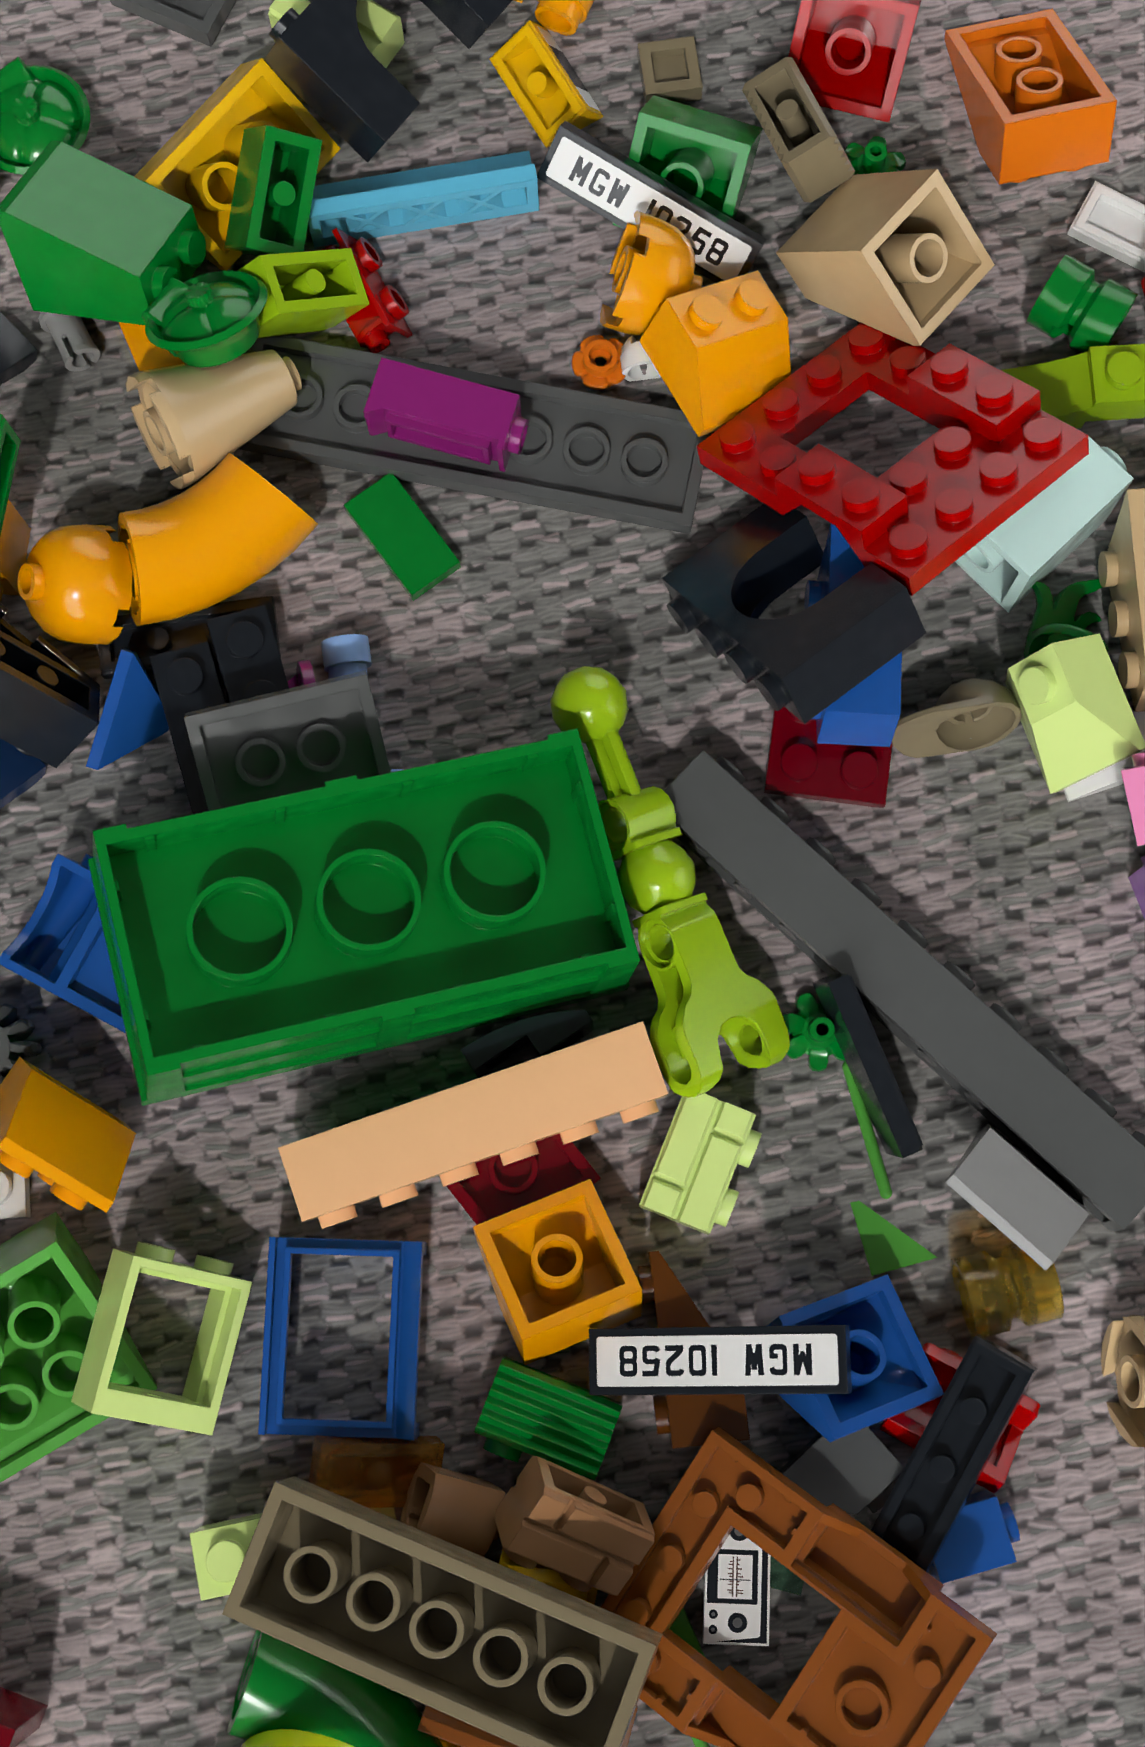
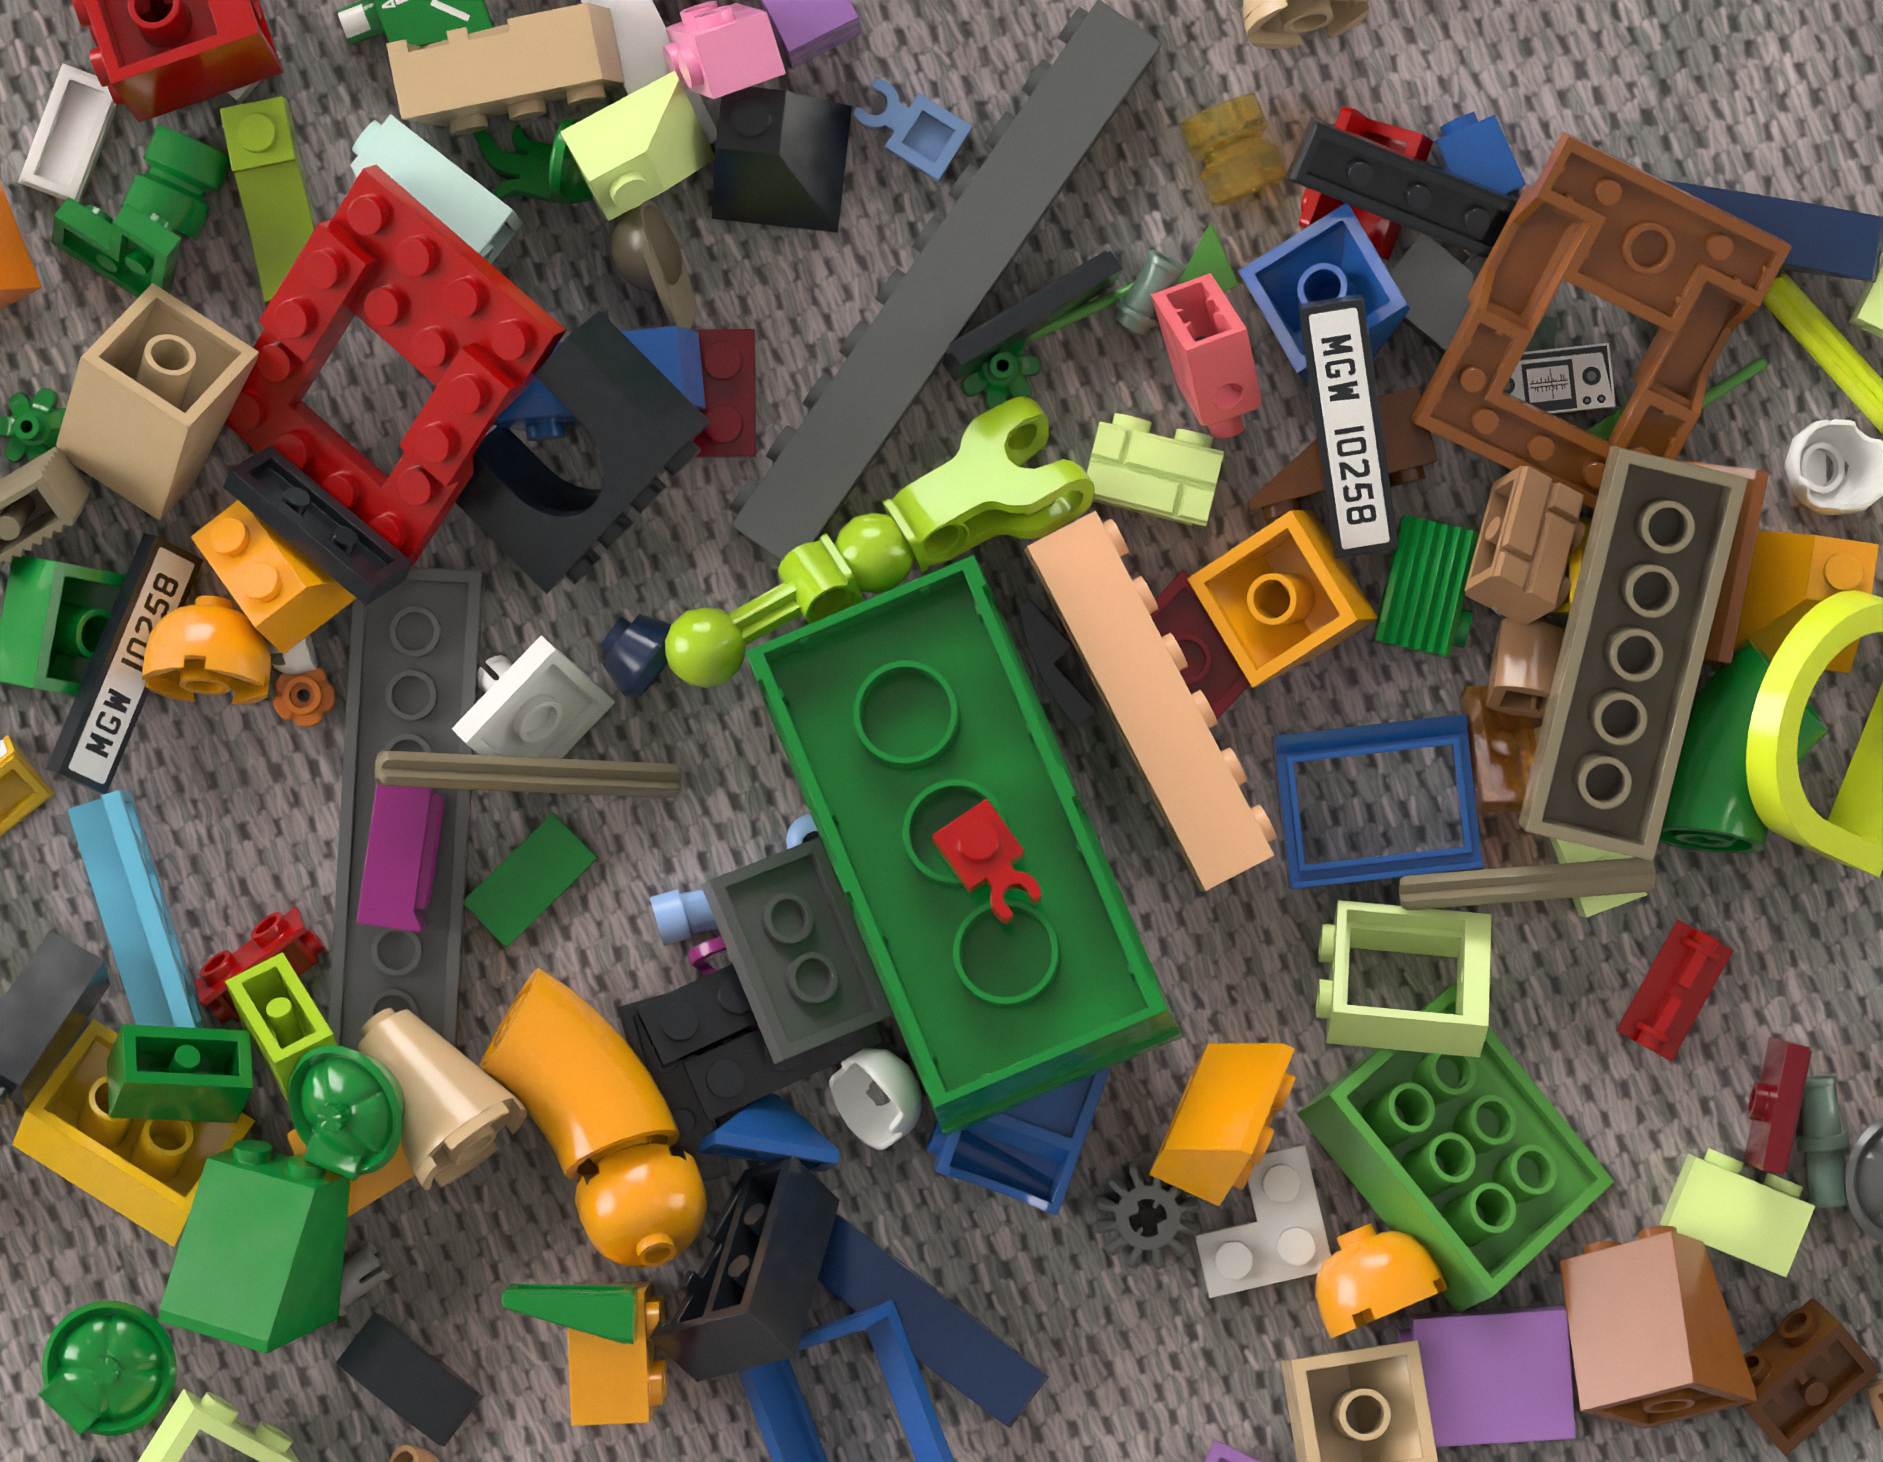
camera: 105 degrees left, 10 degrees up
light grey slope [945,1122,1089,1271] -> none
none -> green plate [51,197,181,298]
none -> black plate [223,445,413,606]
none -> dark tan axle [375,751,681,798]
none -> white tile [452,635,615,794]
none -> dark blue cone [599,614,672,697]
none -> black slope [712,87,852,233]
none -> white hair [829,1048,922,1150]
none -> medium blue plate [853,79,973,183]
none -> red plate [932,798,1041,924]
none -> sand green pin [1115,250,1186,336]
none -> coral torso [1151,273,1262,439]
none -> dark tan axle [1399,858,1657,910]
none -> red hinge [1615,919,1734,1062]

